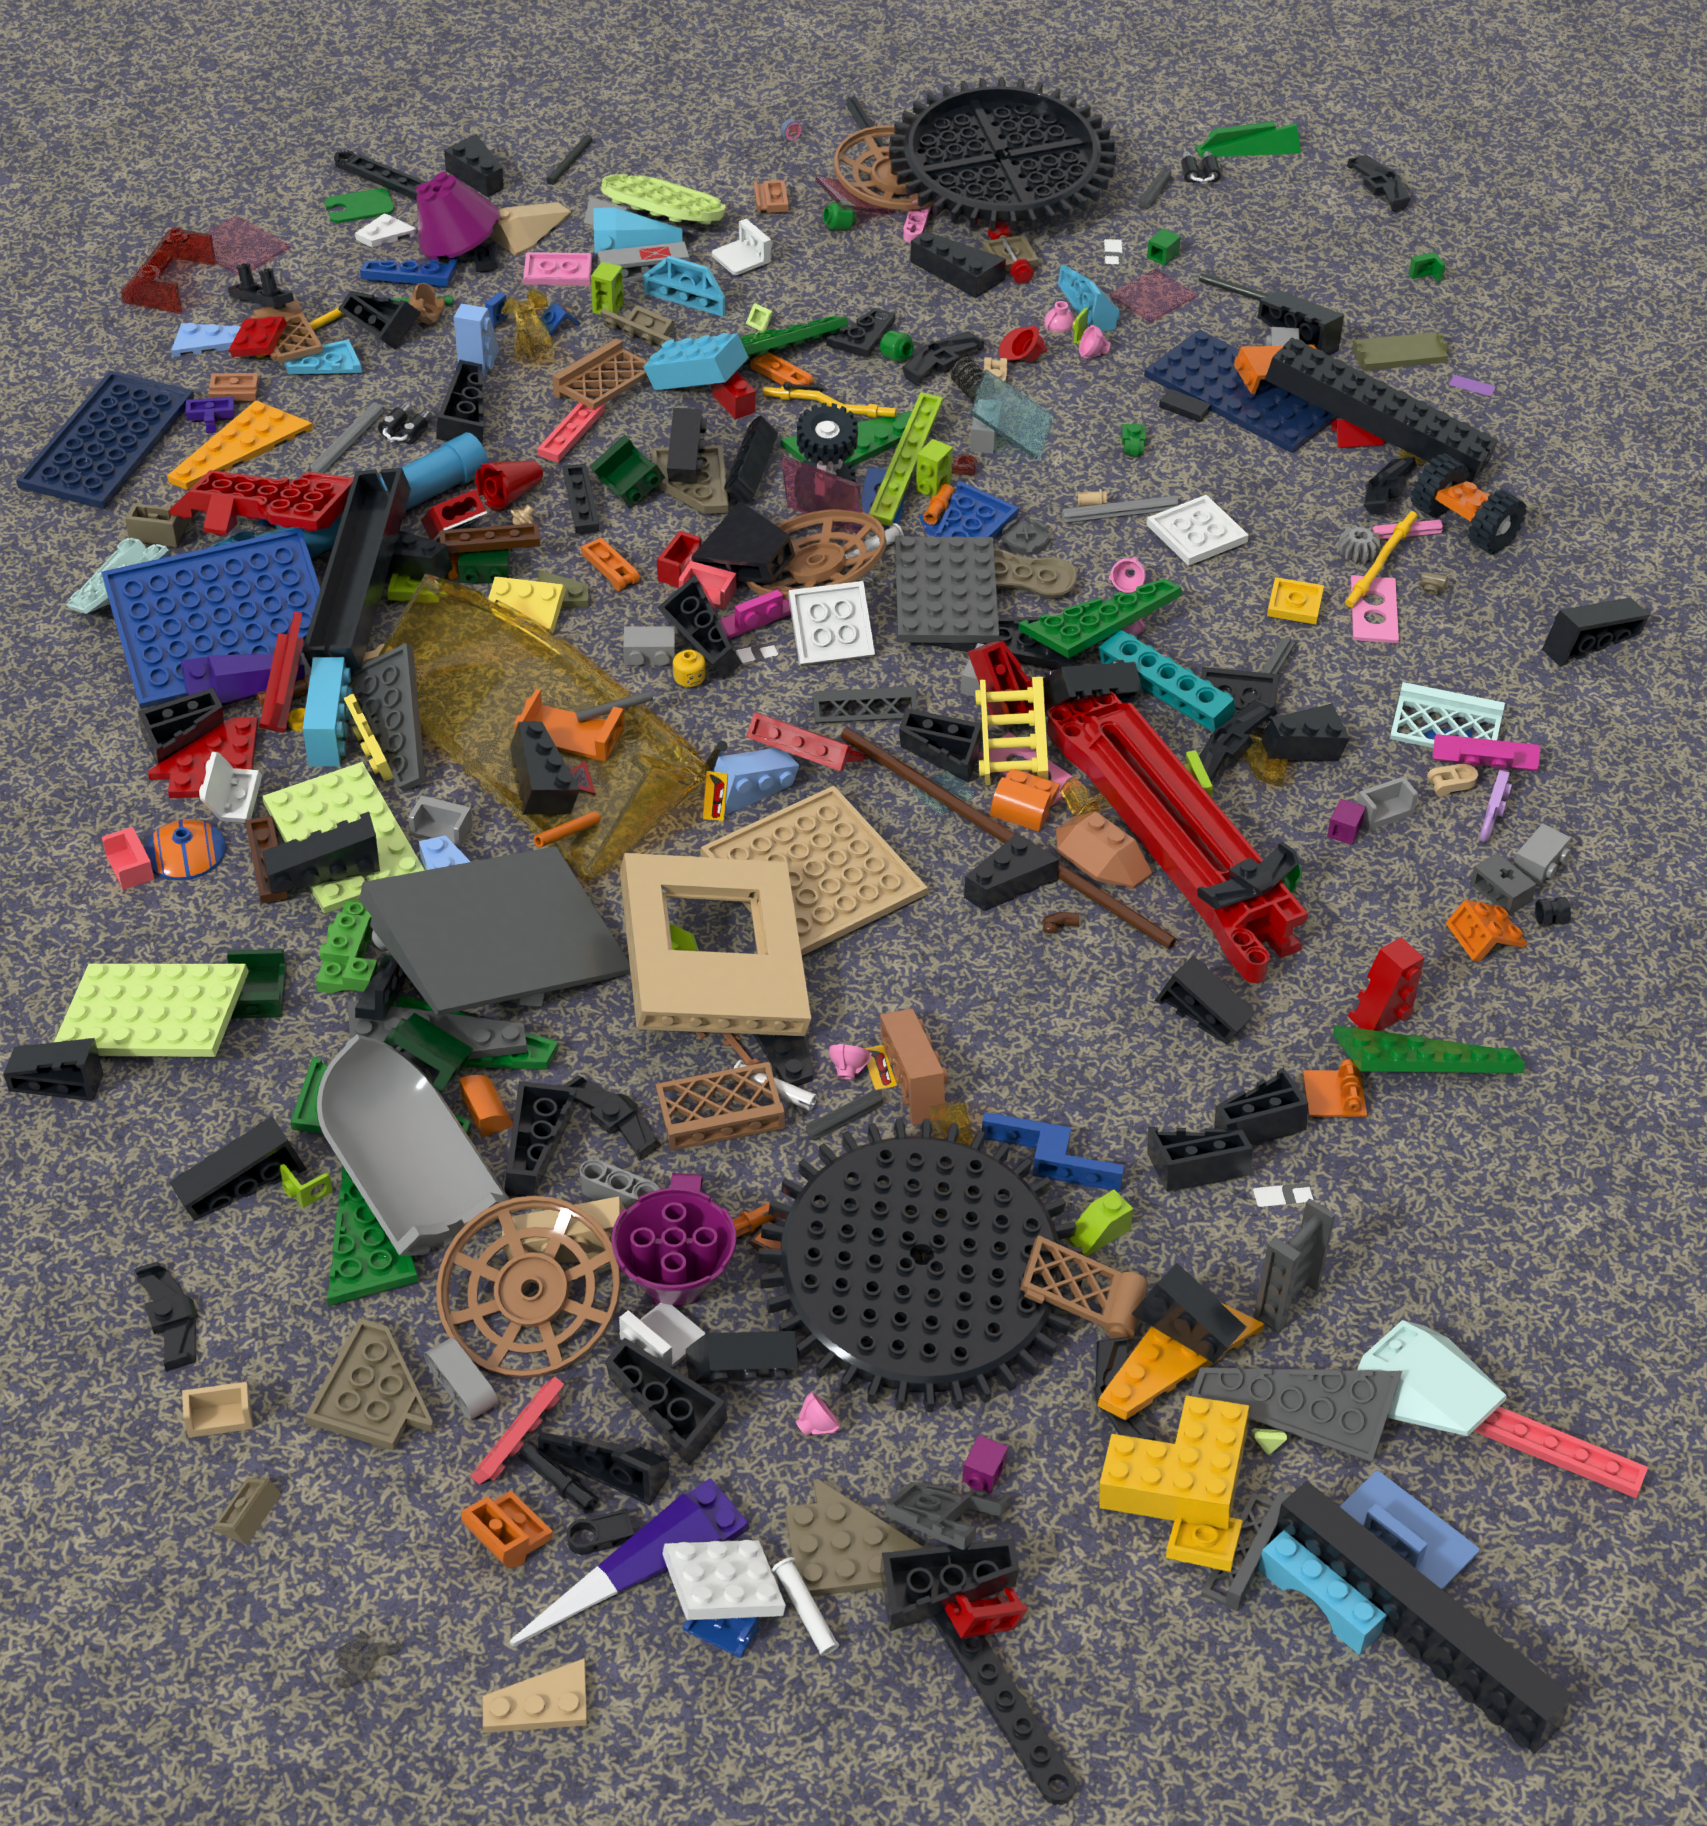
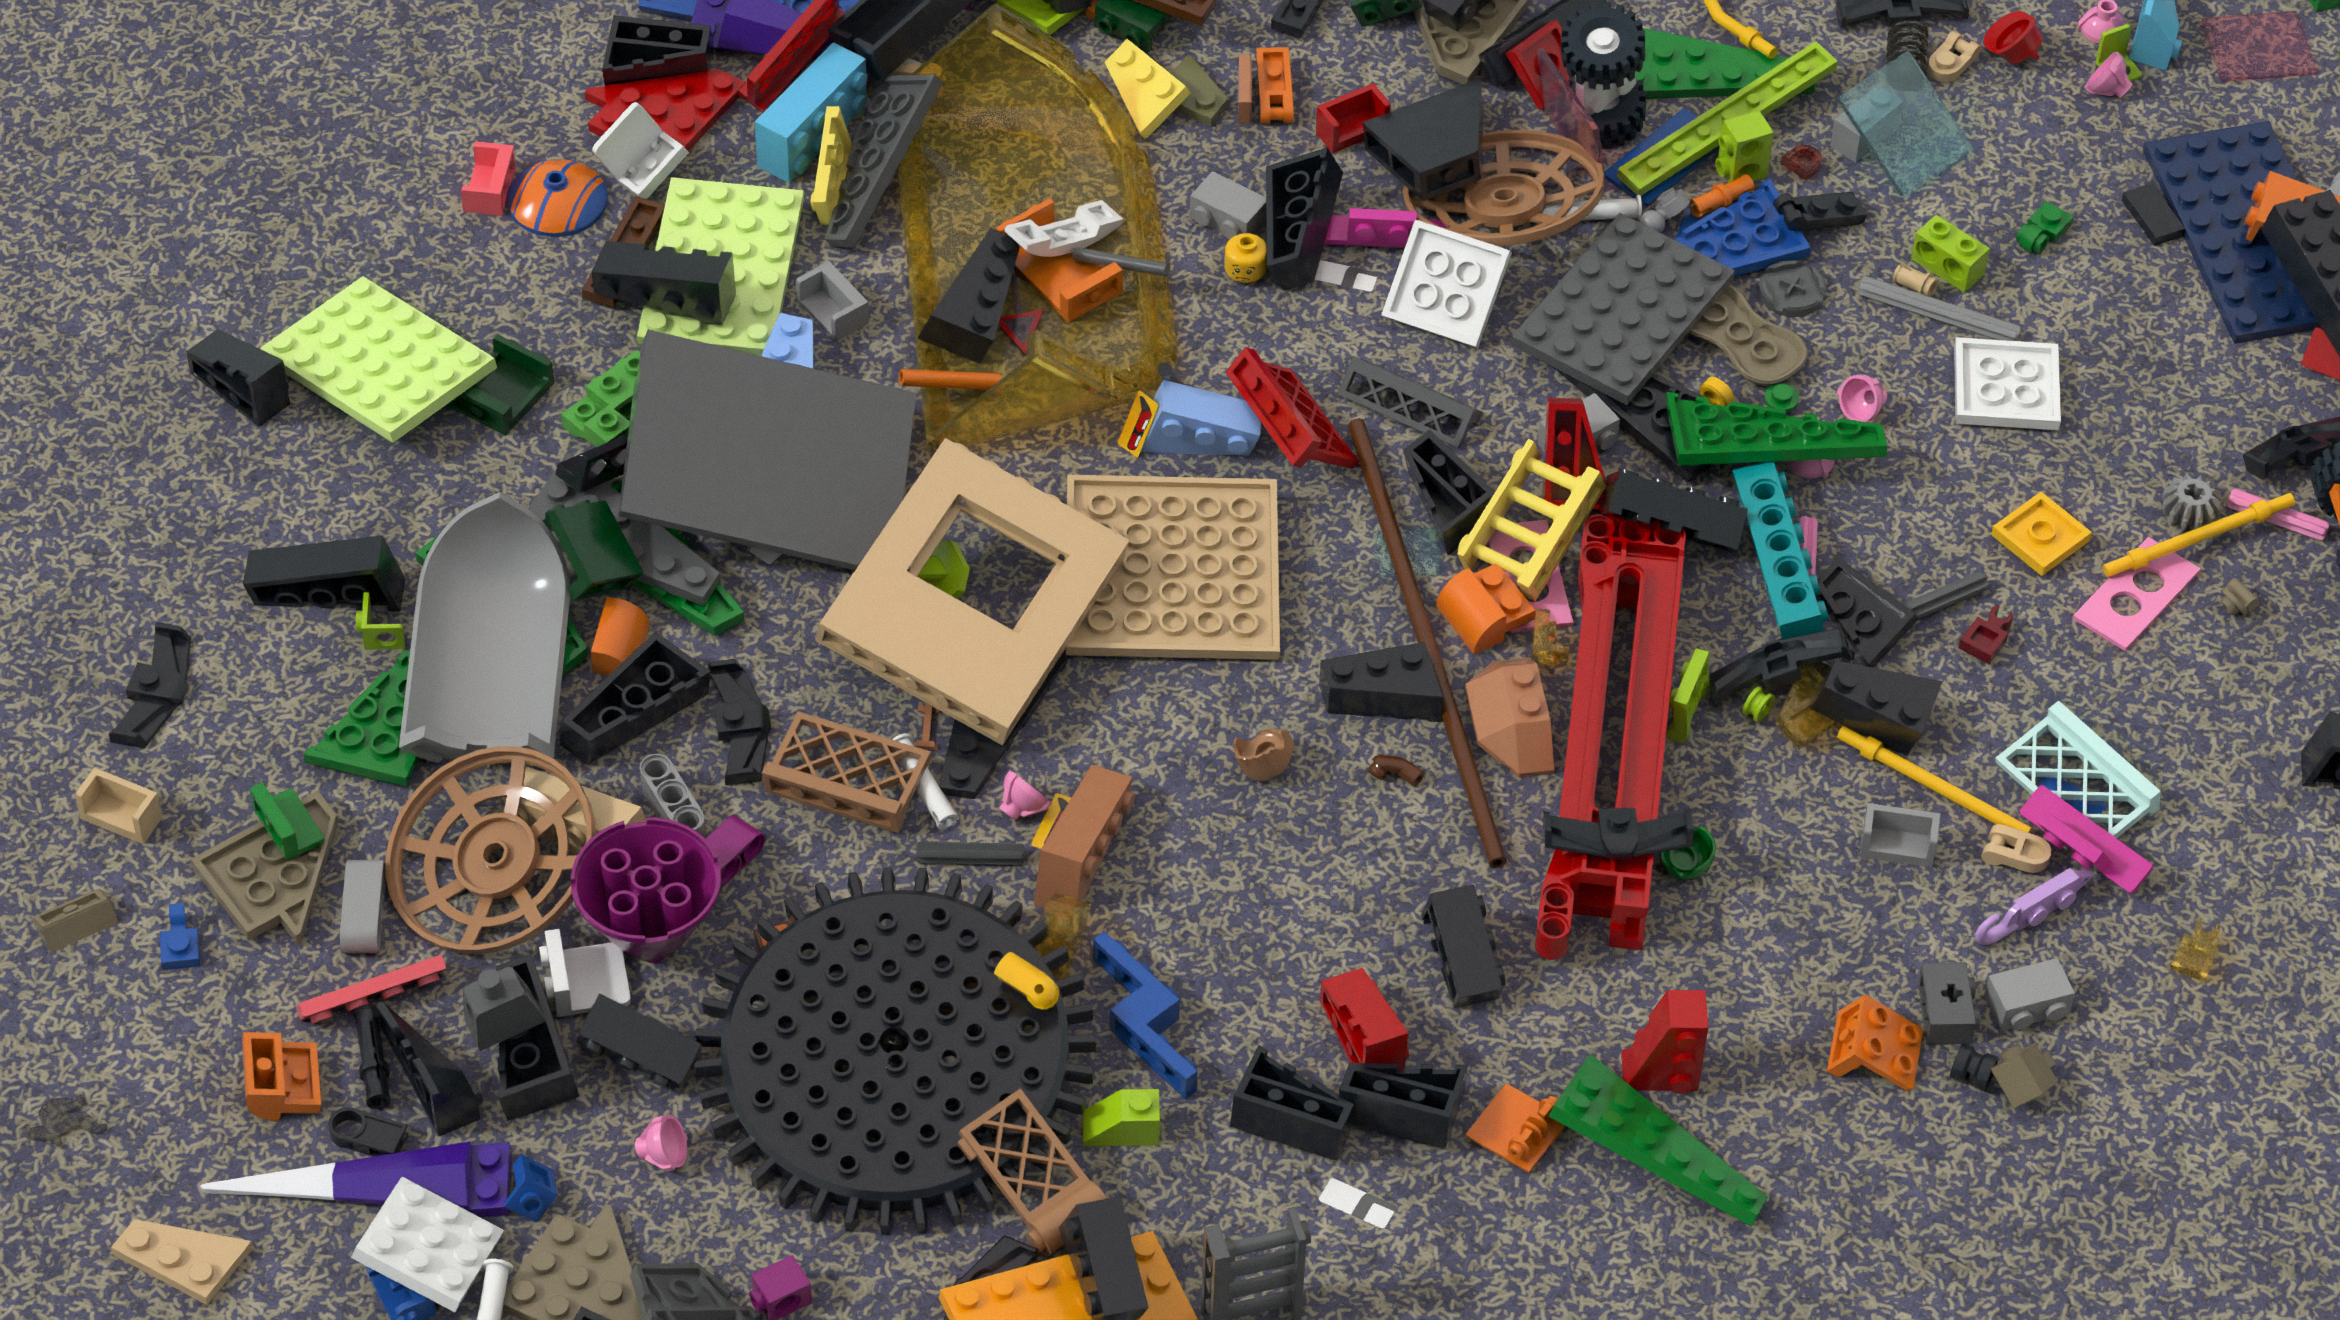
camera: 35 degrees right, 5 degrees up
coral panel [679,561,736,609] -> none
orange axle [733,1203,776,1238] -> none
magenta brick [1327,798,1366,845] -> none
none -> blue plate [160,903,200,970]
none -> green panel [249,782,325,861]
none -> dark grey torso [462,967,546,1051]
none -> blue bracket [505,1154,558,1222]
none -> yellow piece [993,952,1059,1009]
none -> white slope [1005,200,1123,257]
none -> medium nougat hair [1233,729,1295,781]
none -> nougat tile [1238,54,1252,124]
none -> red wedge [1320,968,1410,1069]
none -> red plate [1506,19,1570,109]
none -> light grey plate [1639,188,1690,233]
none -> yellow tile [1700,377,1734,406]
none -> lime bush [1742,686,1775,723]
none -> green plate [1764,383,1799,414]
none -> black plate [1773,191,1868,231]
none -> yellow bar [1837,726,2032,834]
none -> lime brick [1911,215,1990,293]
none -> dark red plate [1958,605,2013,664]
none -> dark tan brick [1991,1043,2058,1108]
none -> clear yellow plate [2170,918,2220,982]

